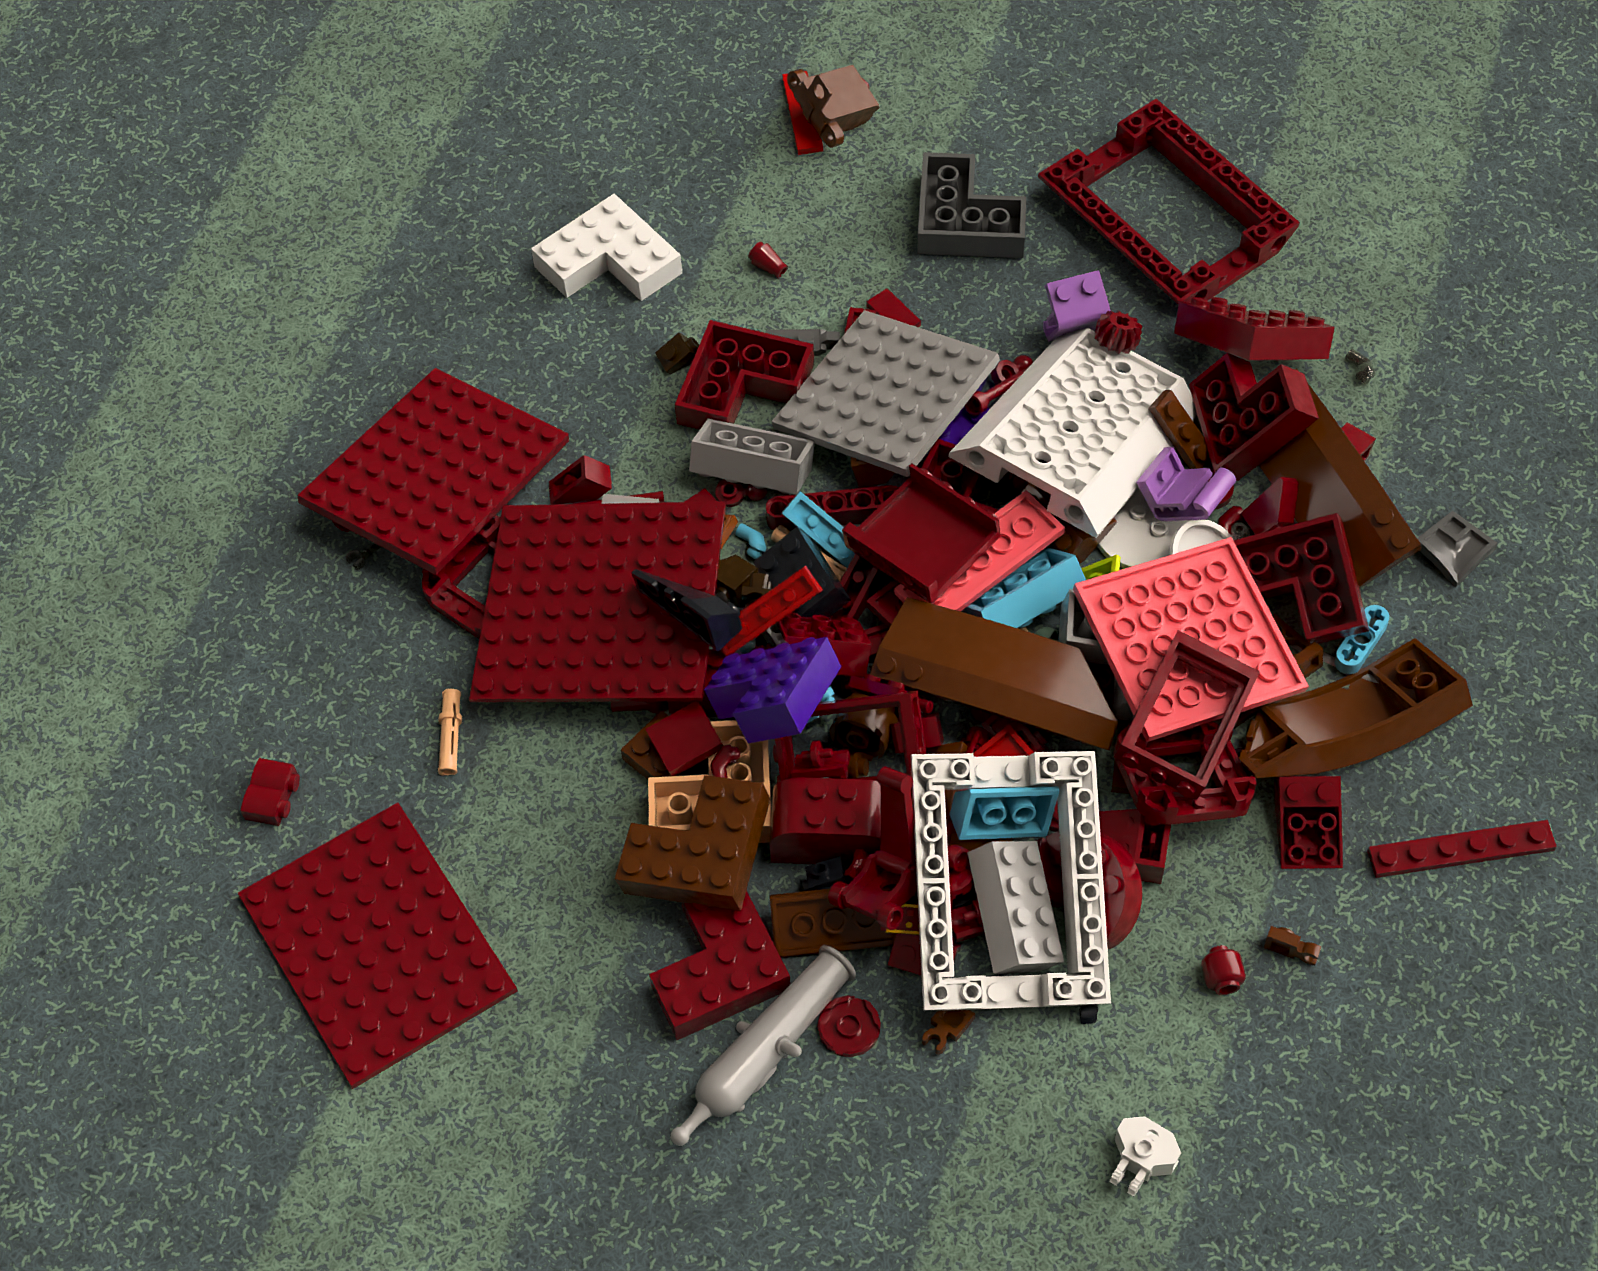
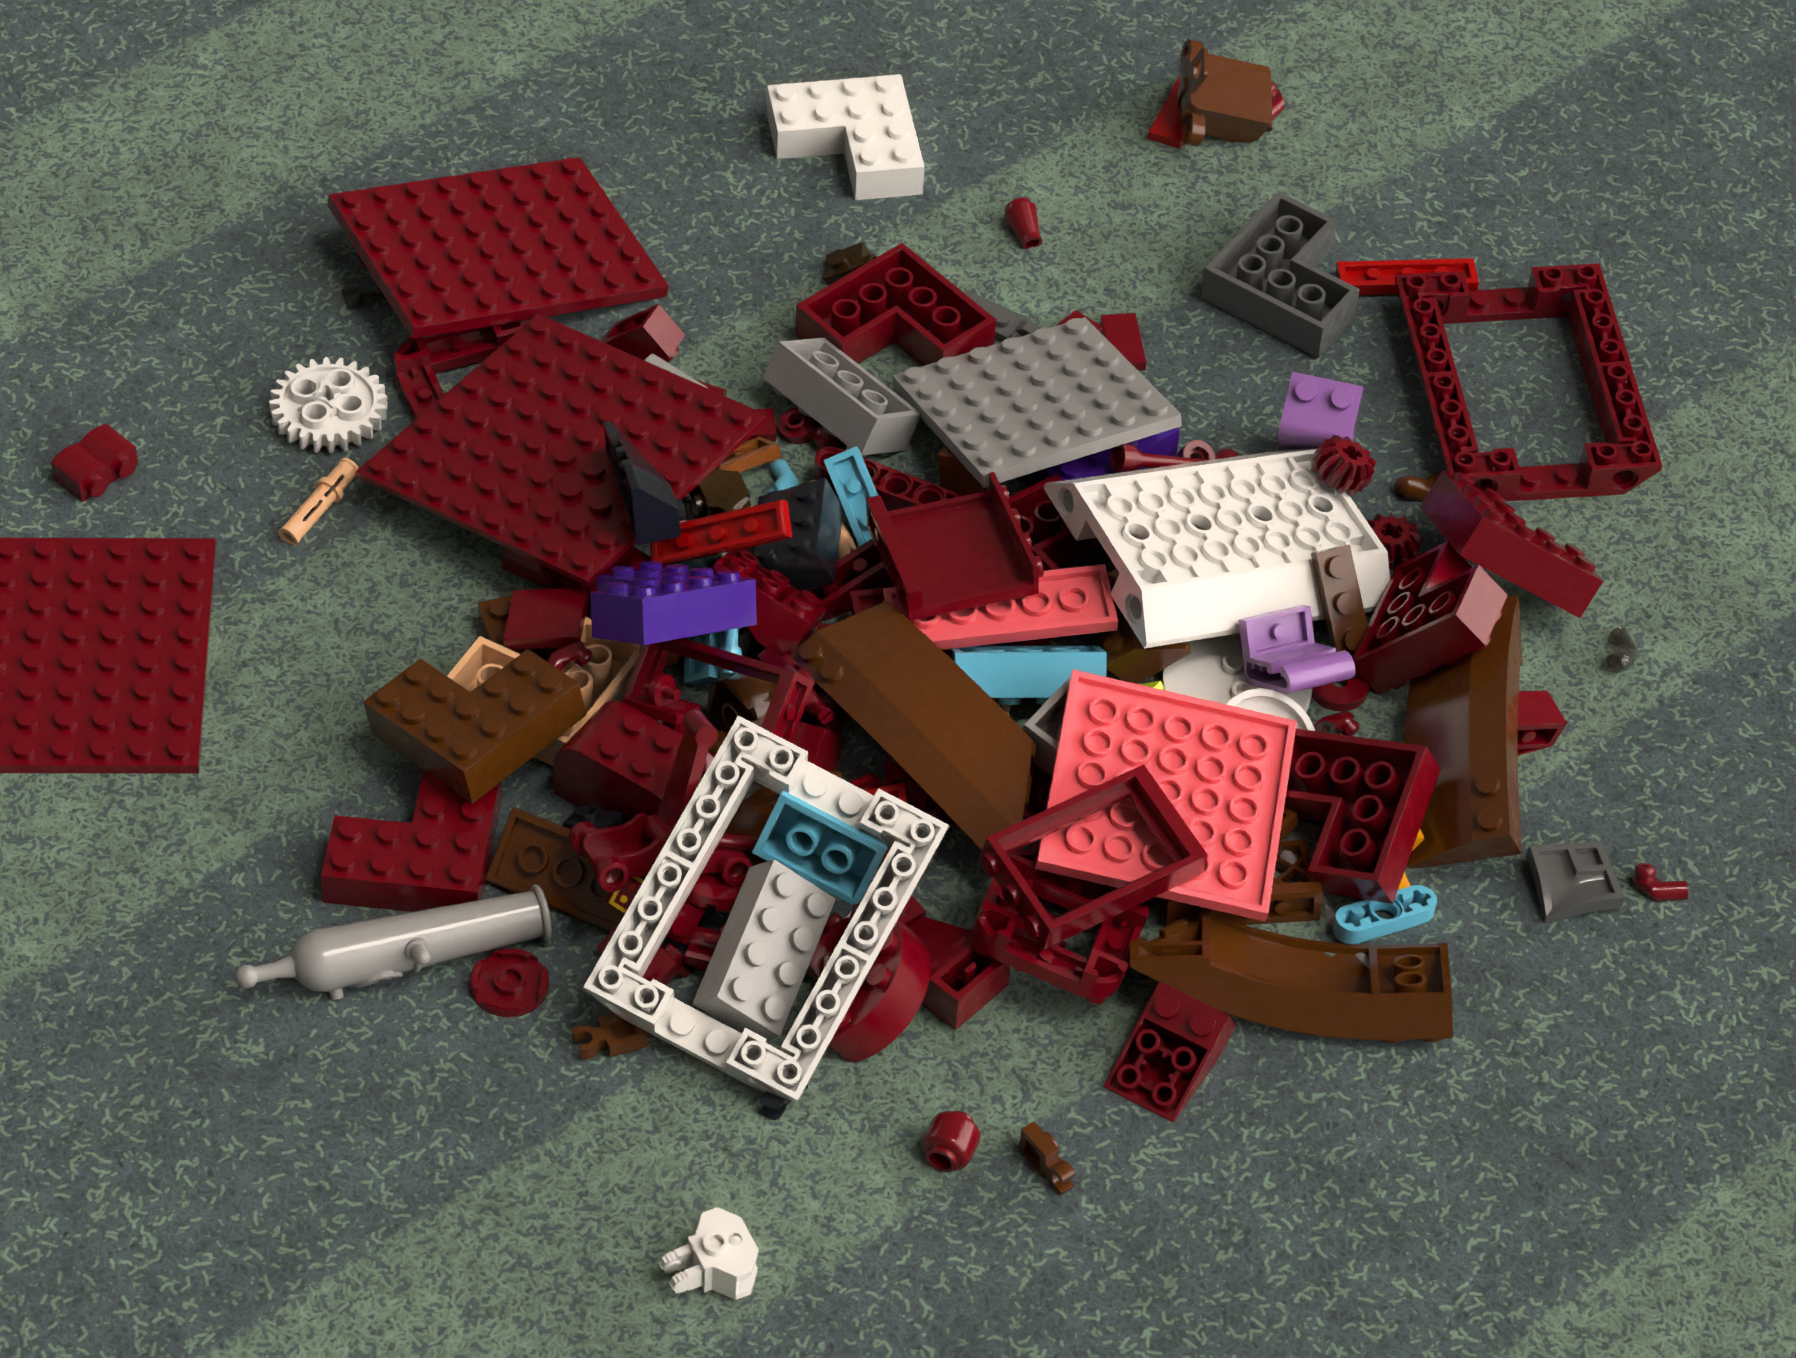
camera: 25 degrees right, 10 degrees down
dark red slope [1241,477,1299,535] -> none
dark red plate [1367,820,1557,878] -> none
none -> white gear [269,357,388,453]
none -> red plate [1335,258,1479,295]
none -> dark red gear [1366,512,1421,572]
none -> reddish brown arm [1394,470,1441,502]
none -> dark red arm [1632,863,1688,901]

